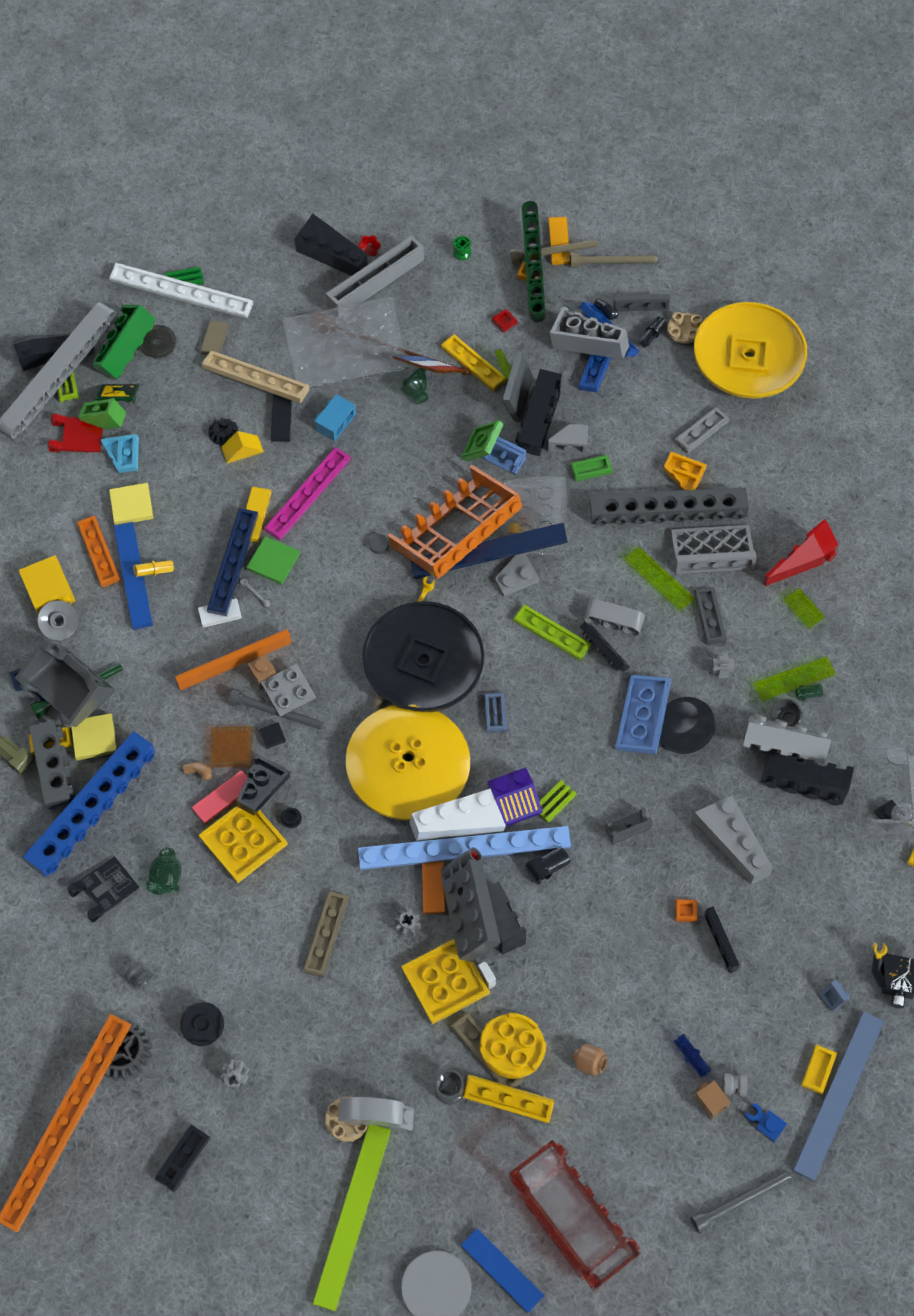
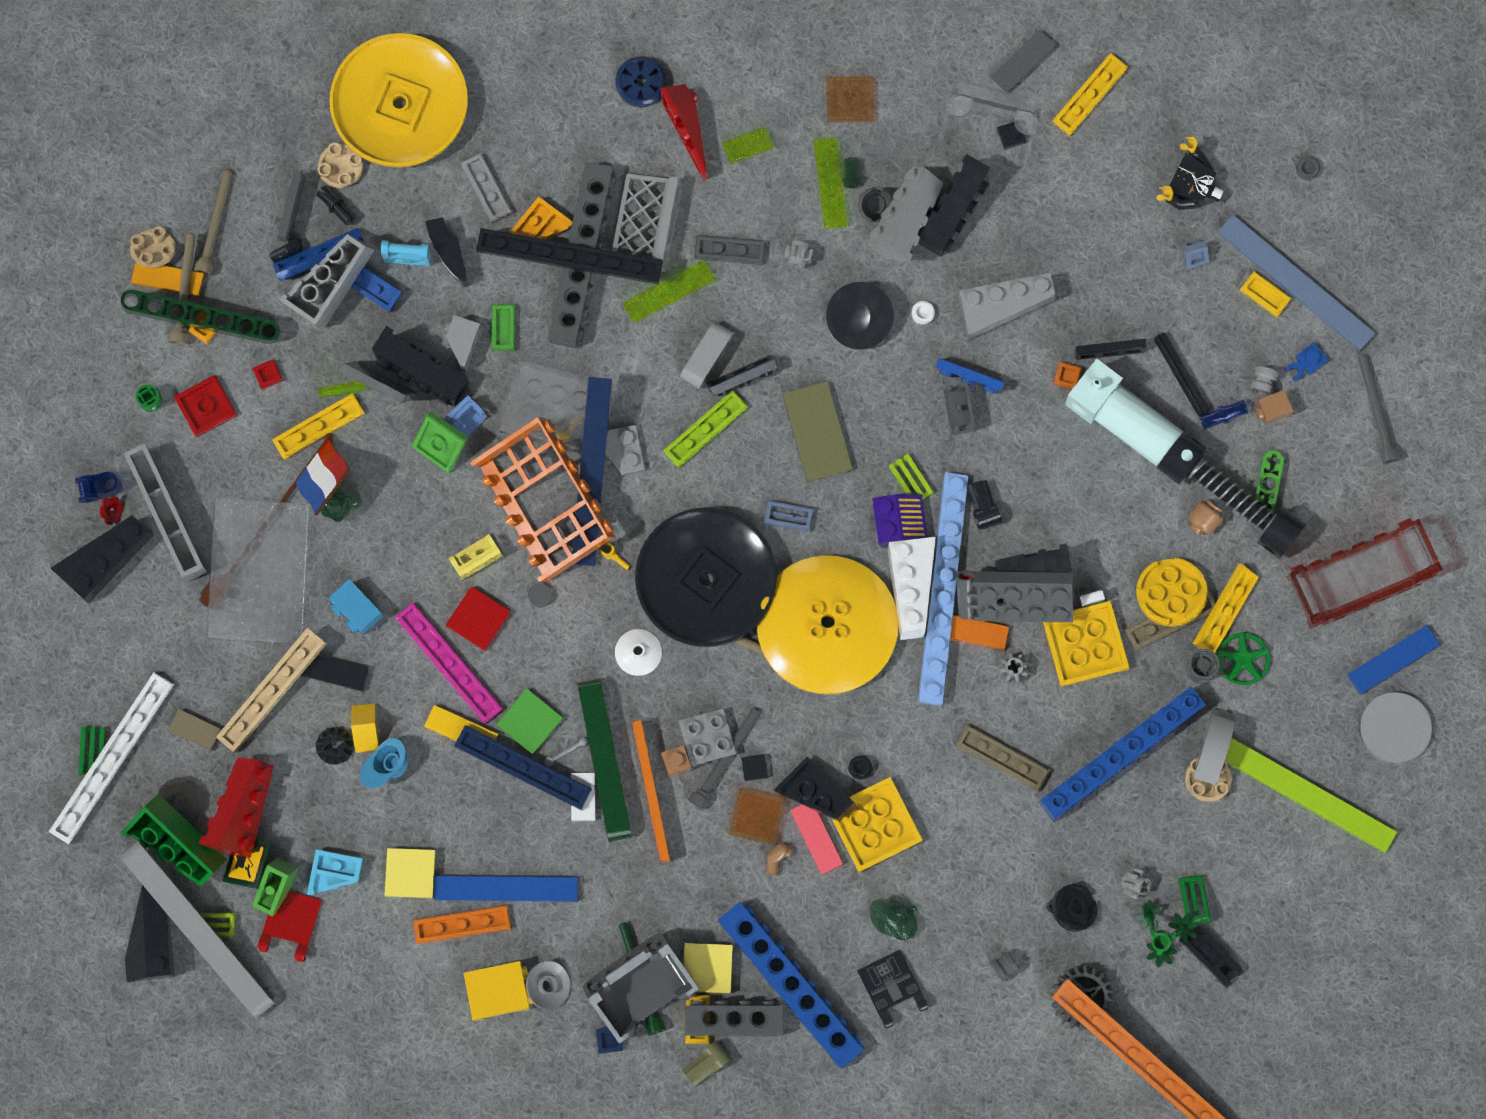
camera: 75 degrees left, 15 degrees up
yellow axle [133,560,174,577] -> none
medium blue tile [615,675,671,755] -> none
none -> clear blue piece [75,472,122,503]
none -> tan dish [130,226,176,268]
none -> red tile [174,375,237,437]
none -> red wedge [198,757,274,858]
none -> dark azure piece [360,738,408,788]
none -> medium azure plate [381,240,431,266]
none -> black slope [425,217,468,287]
none -> red tile [445,586,511,651]
none -> light yellow hinge [449,534,502,580]
none -> black tile [476,228,663,285]
none -> dark green beam [577,678,632,842]
none -> dark blue wheel [615,56,666,108]
none -> white dish [615,629,662,676]
none -> olive tile [783,381,853,483]
none -> clear orange tile [827,76,873,123]
none -> white tile [911,301,935,325]
none -> blue plate [936,358,1005,394]
none -> blue brick [1039,686,1206,822]
none -> piece [1065,359,1307,560]
none -> dark green plant [1133,900,1198,967]
none -> black axle [1154,332,1209,416]
none -> green tile [1178,875,1211,924]
none -> green wheel [1217,632,1270,685]
none -> bright green beam [1254,450,1284,512]

